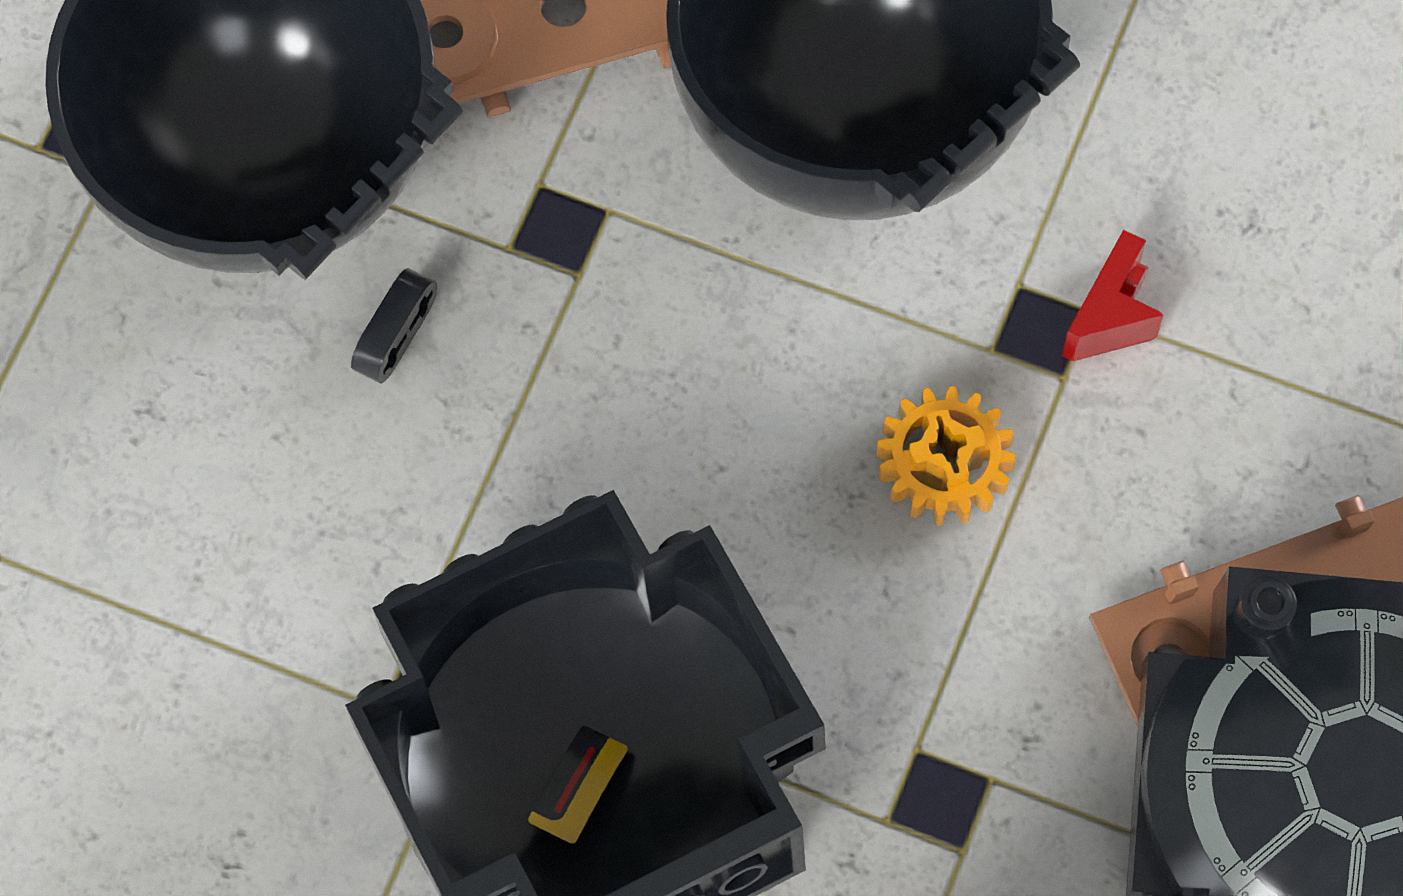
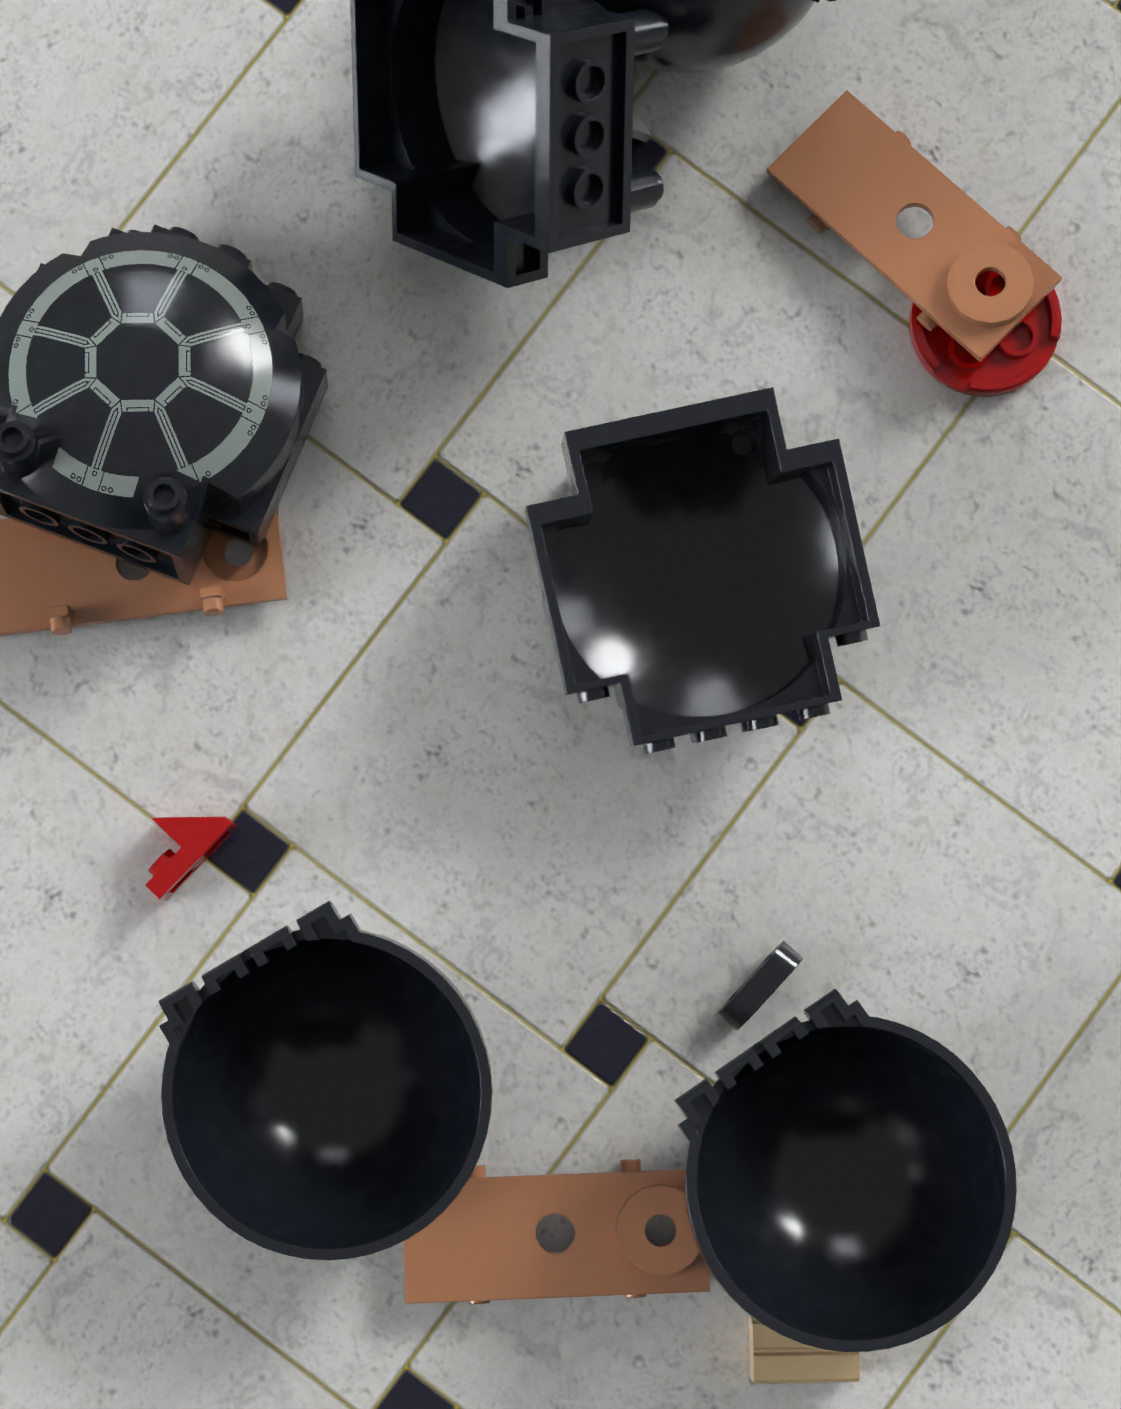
camera: 170 degrees left, 15 degrees up
sticker [528,726,628,843] -> none
light orange gear [876,386,1016,526] -> none

